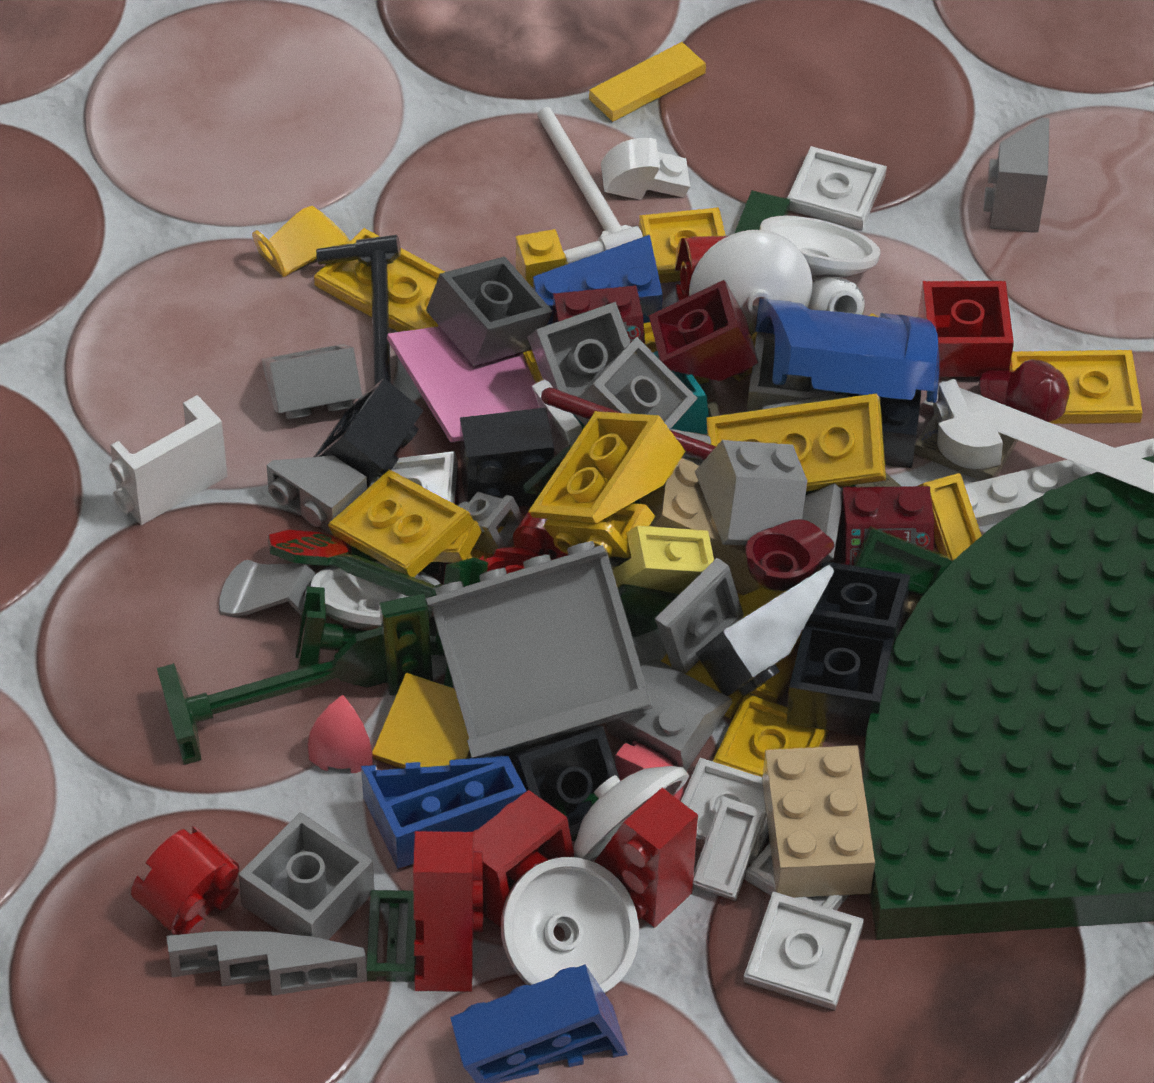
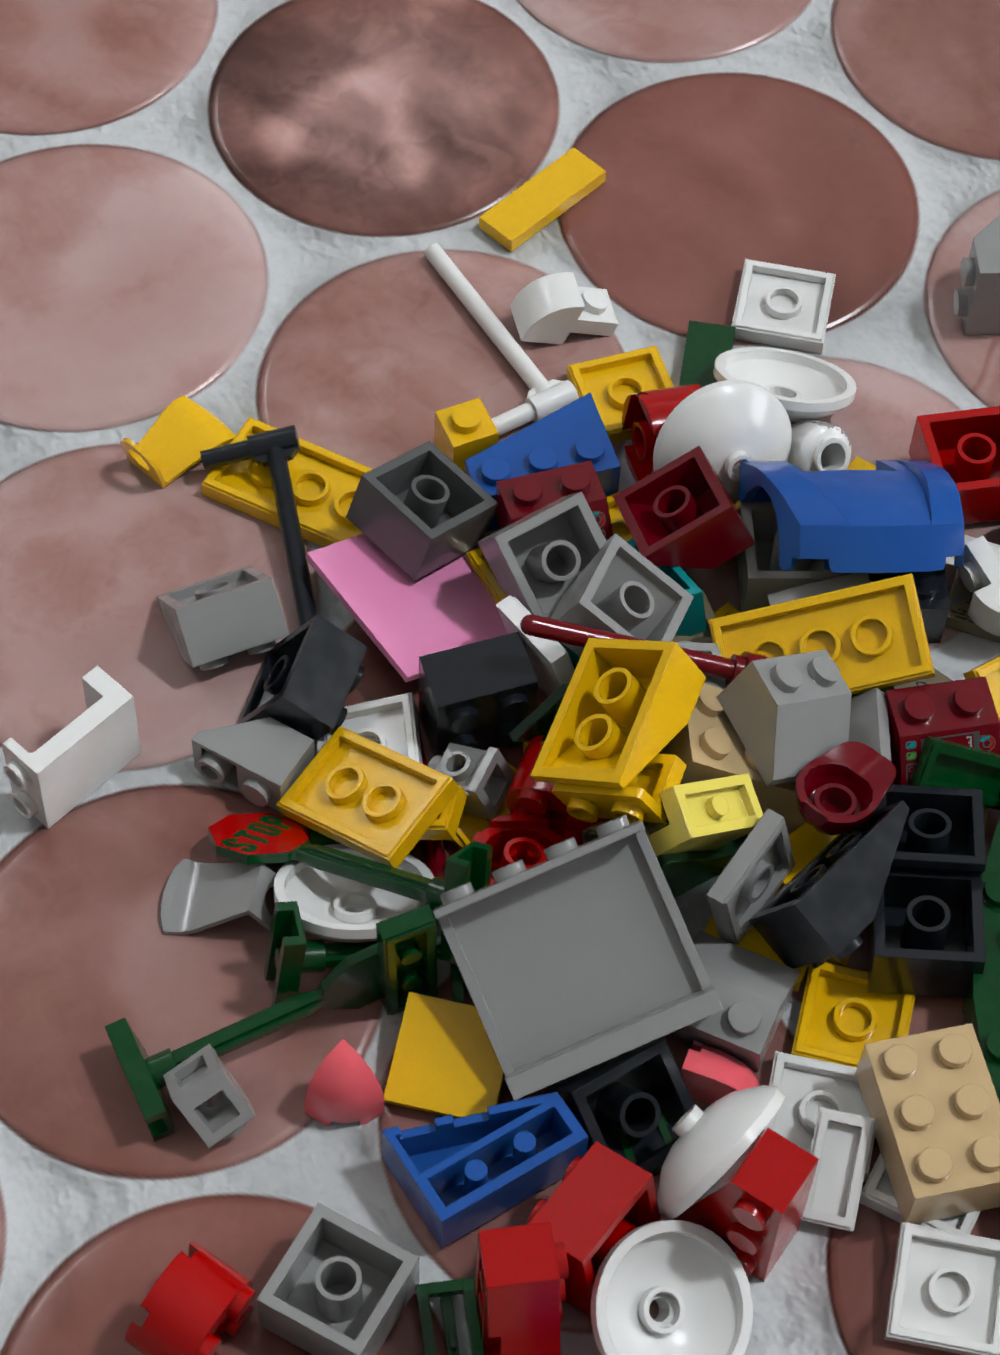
camera: 10 degrees left, 5 degrees up
none -> light grey brick [163,1043,256,1148]

